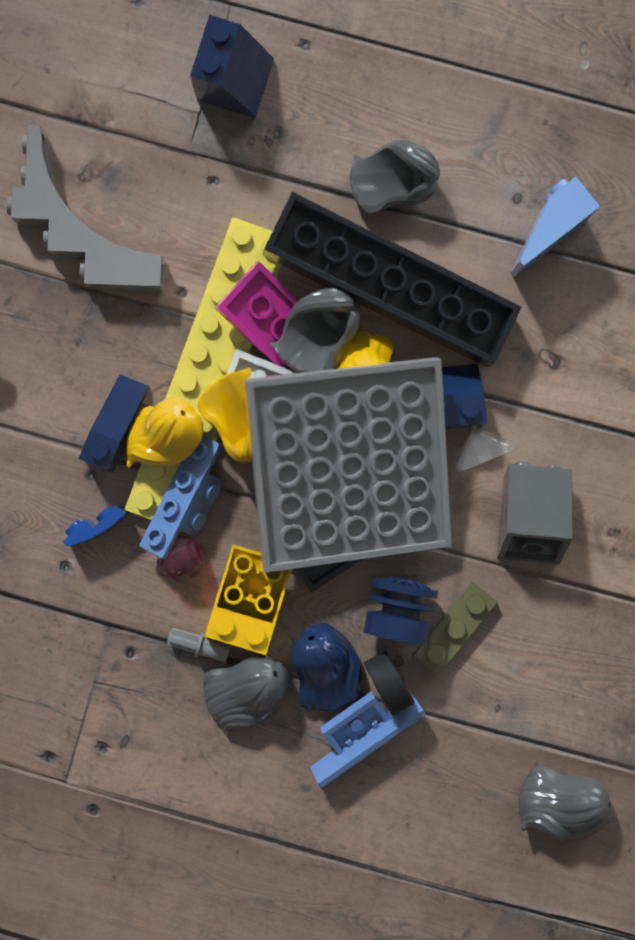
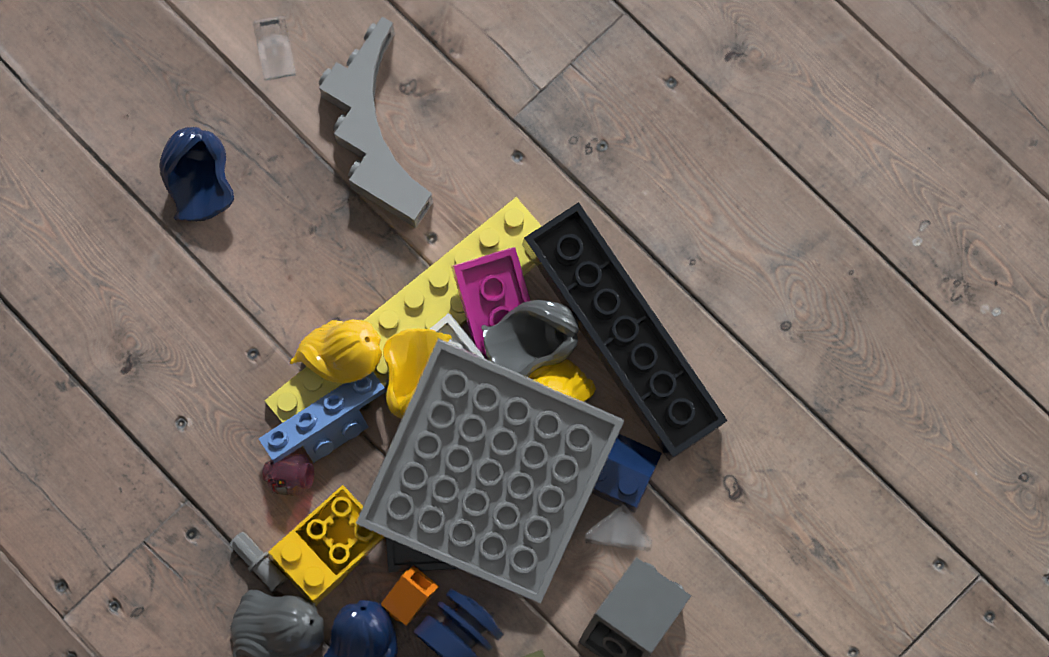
camera: 30 degrees right, 10 degrees down
blue slope [63,505,129,546] -> none
dark blue slope [78,374,150,472] -> none
dark blue slope [190,15,274,118] -> none
dark grey piece [350,140,440,215] -> none
light blue slope [511,177,600,278] -> none
none -> orange brick [380,565,439,626]

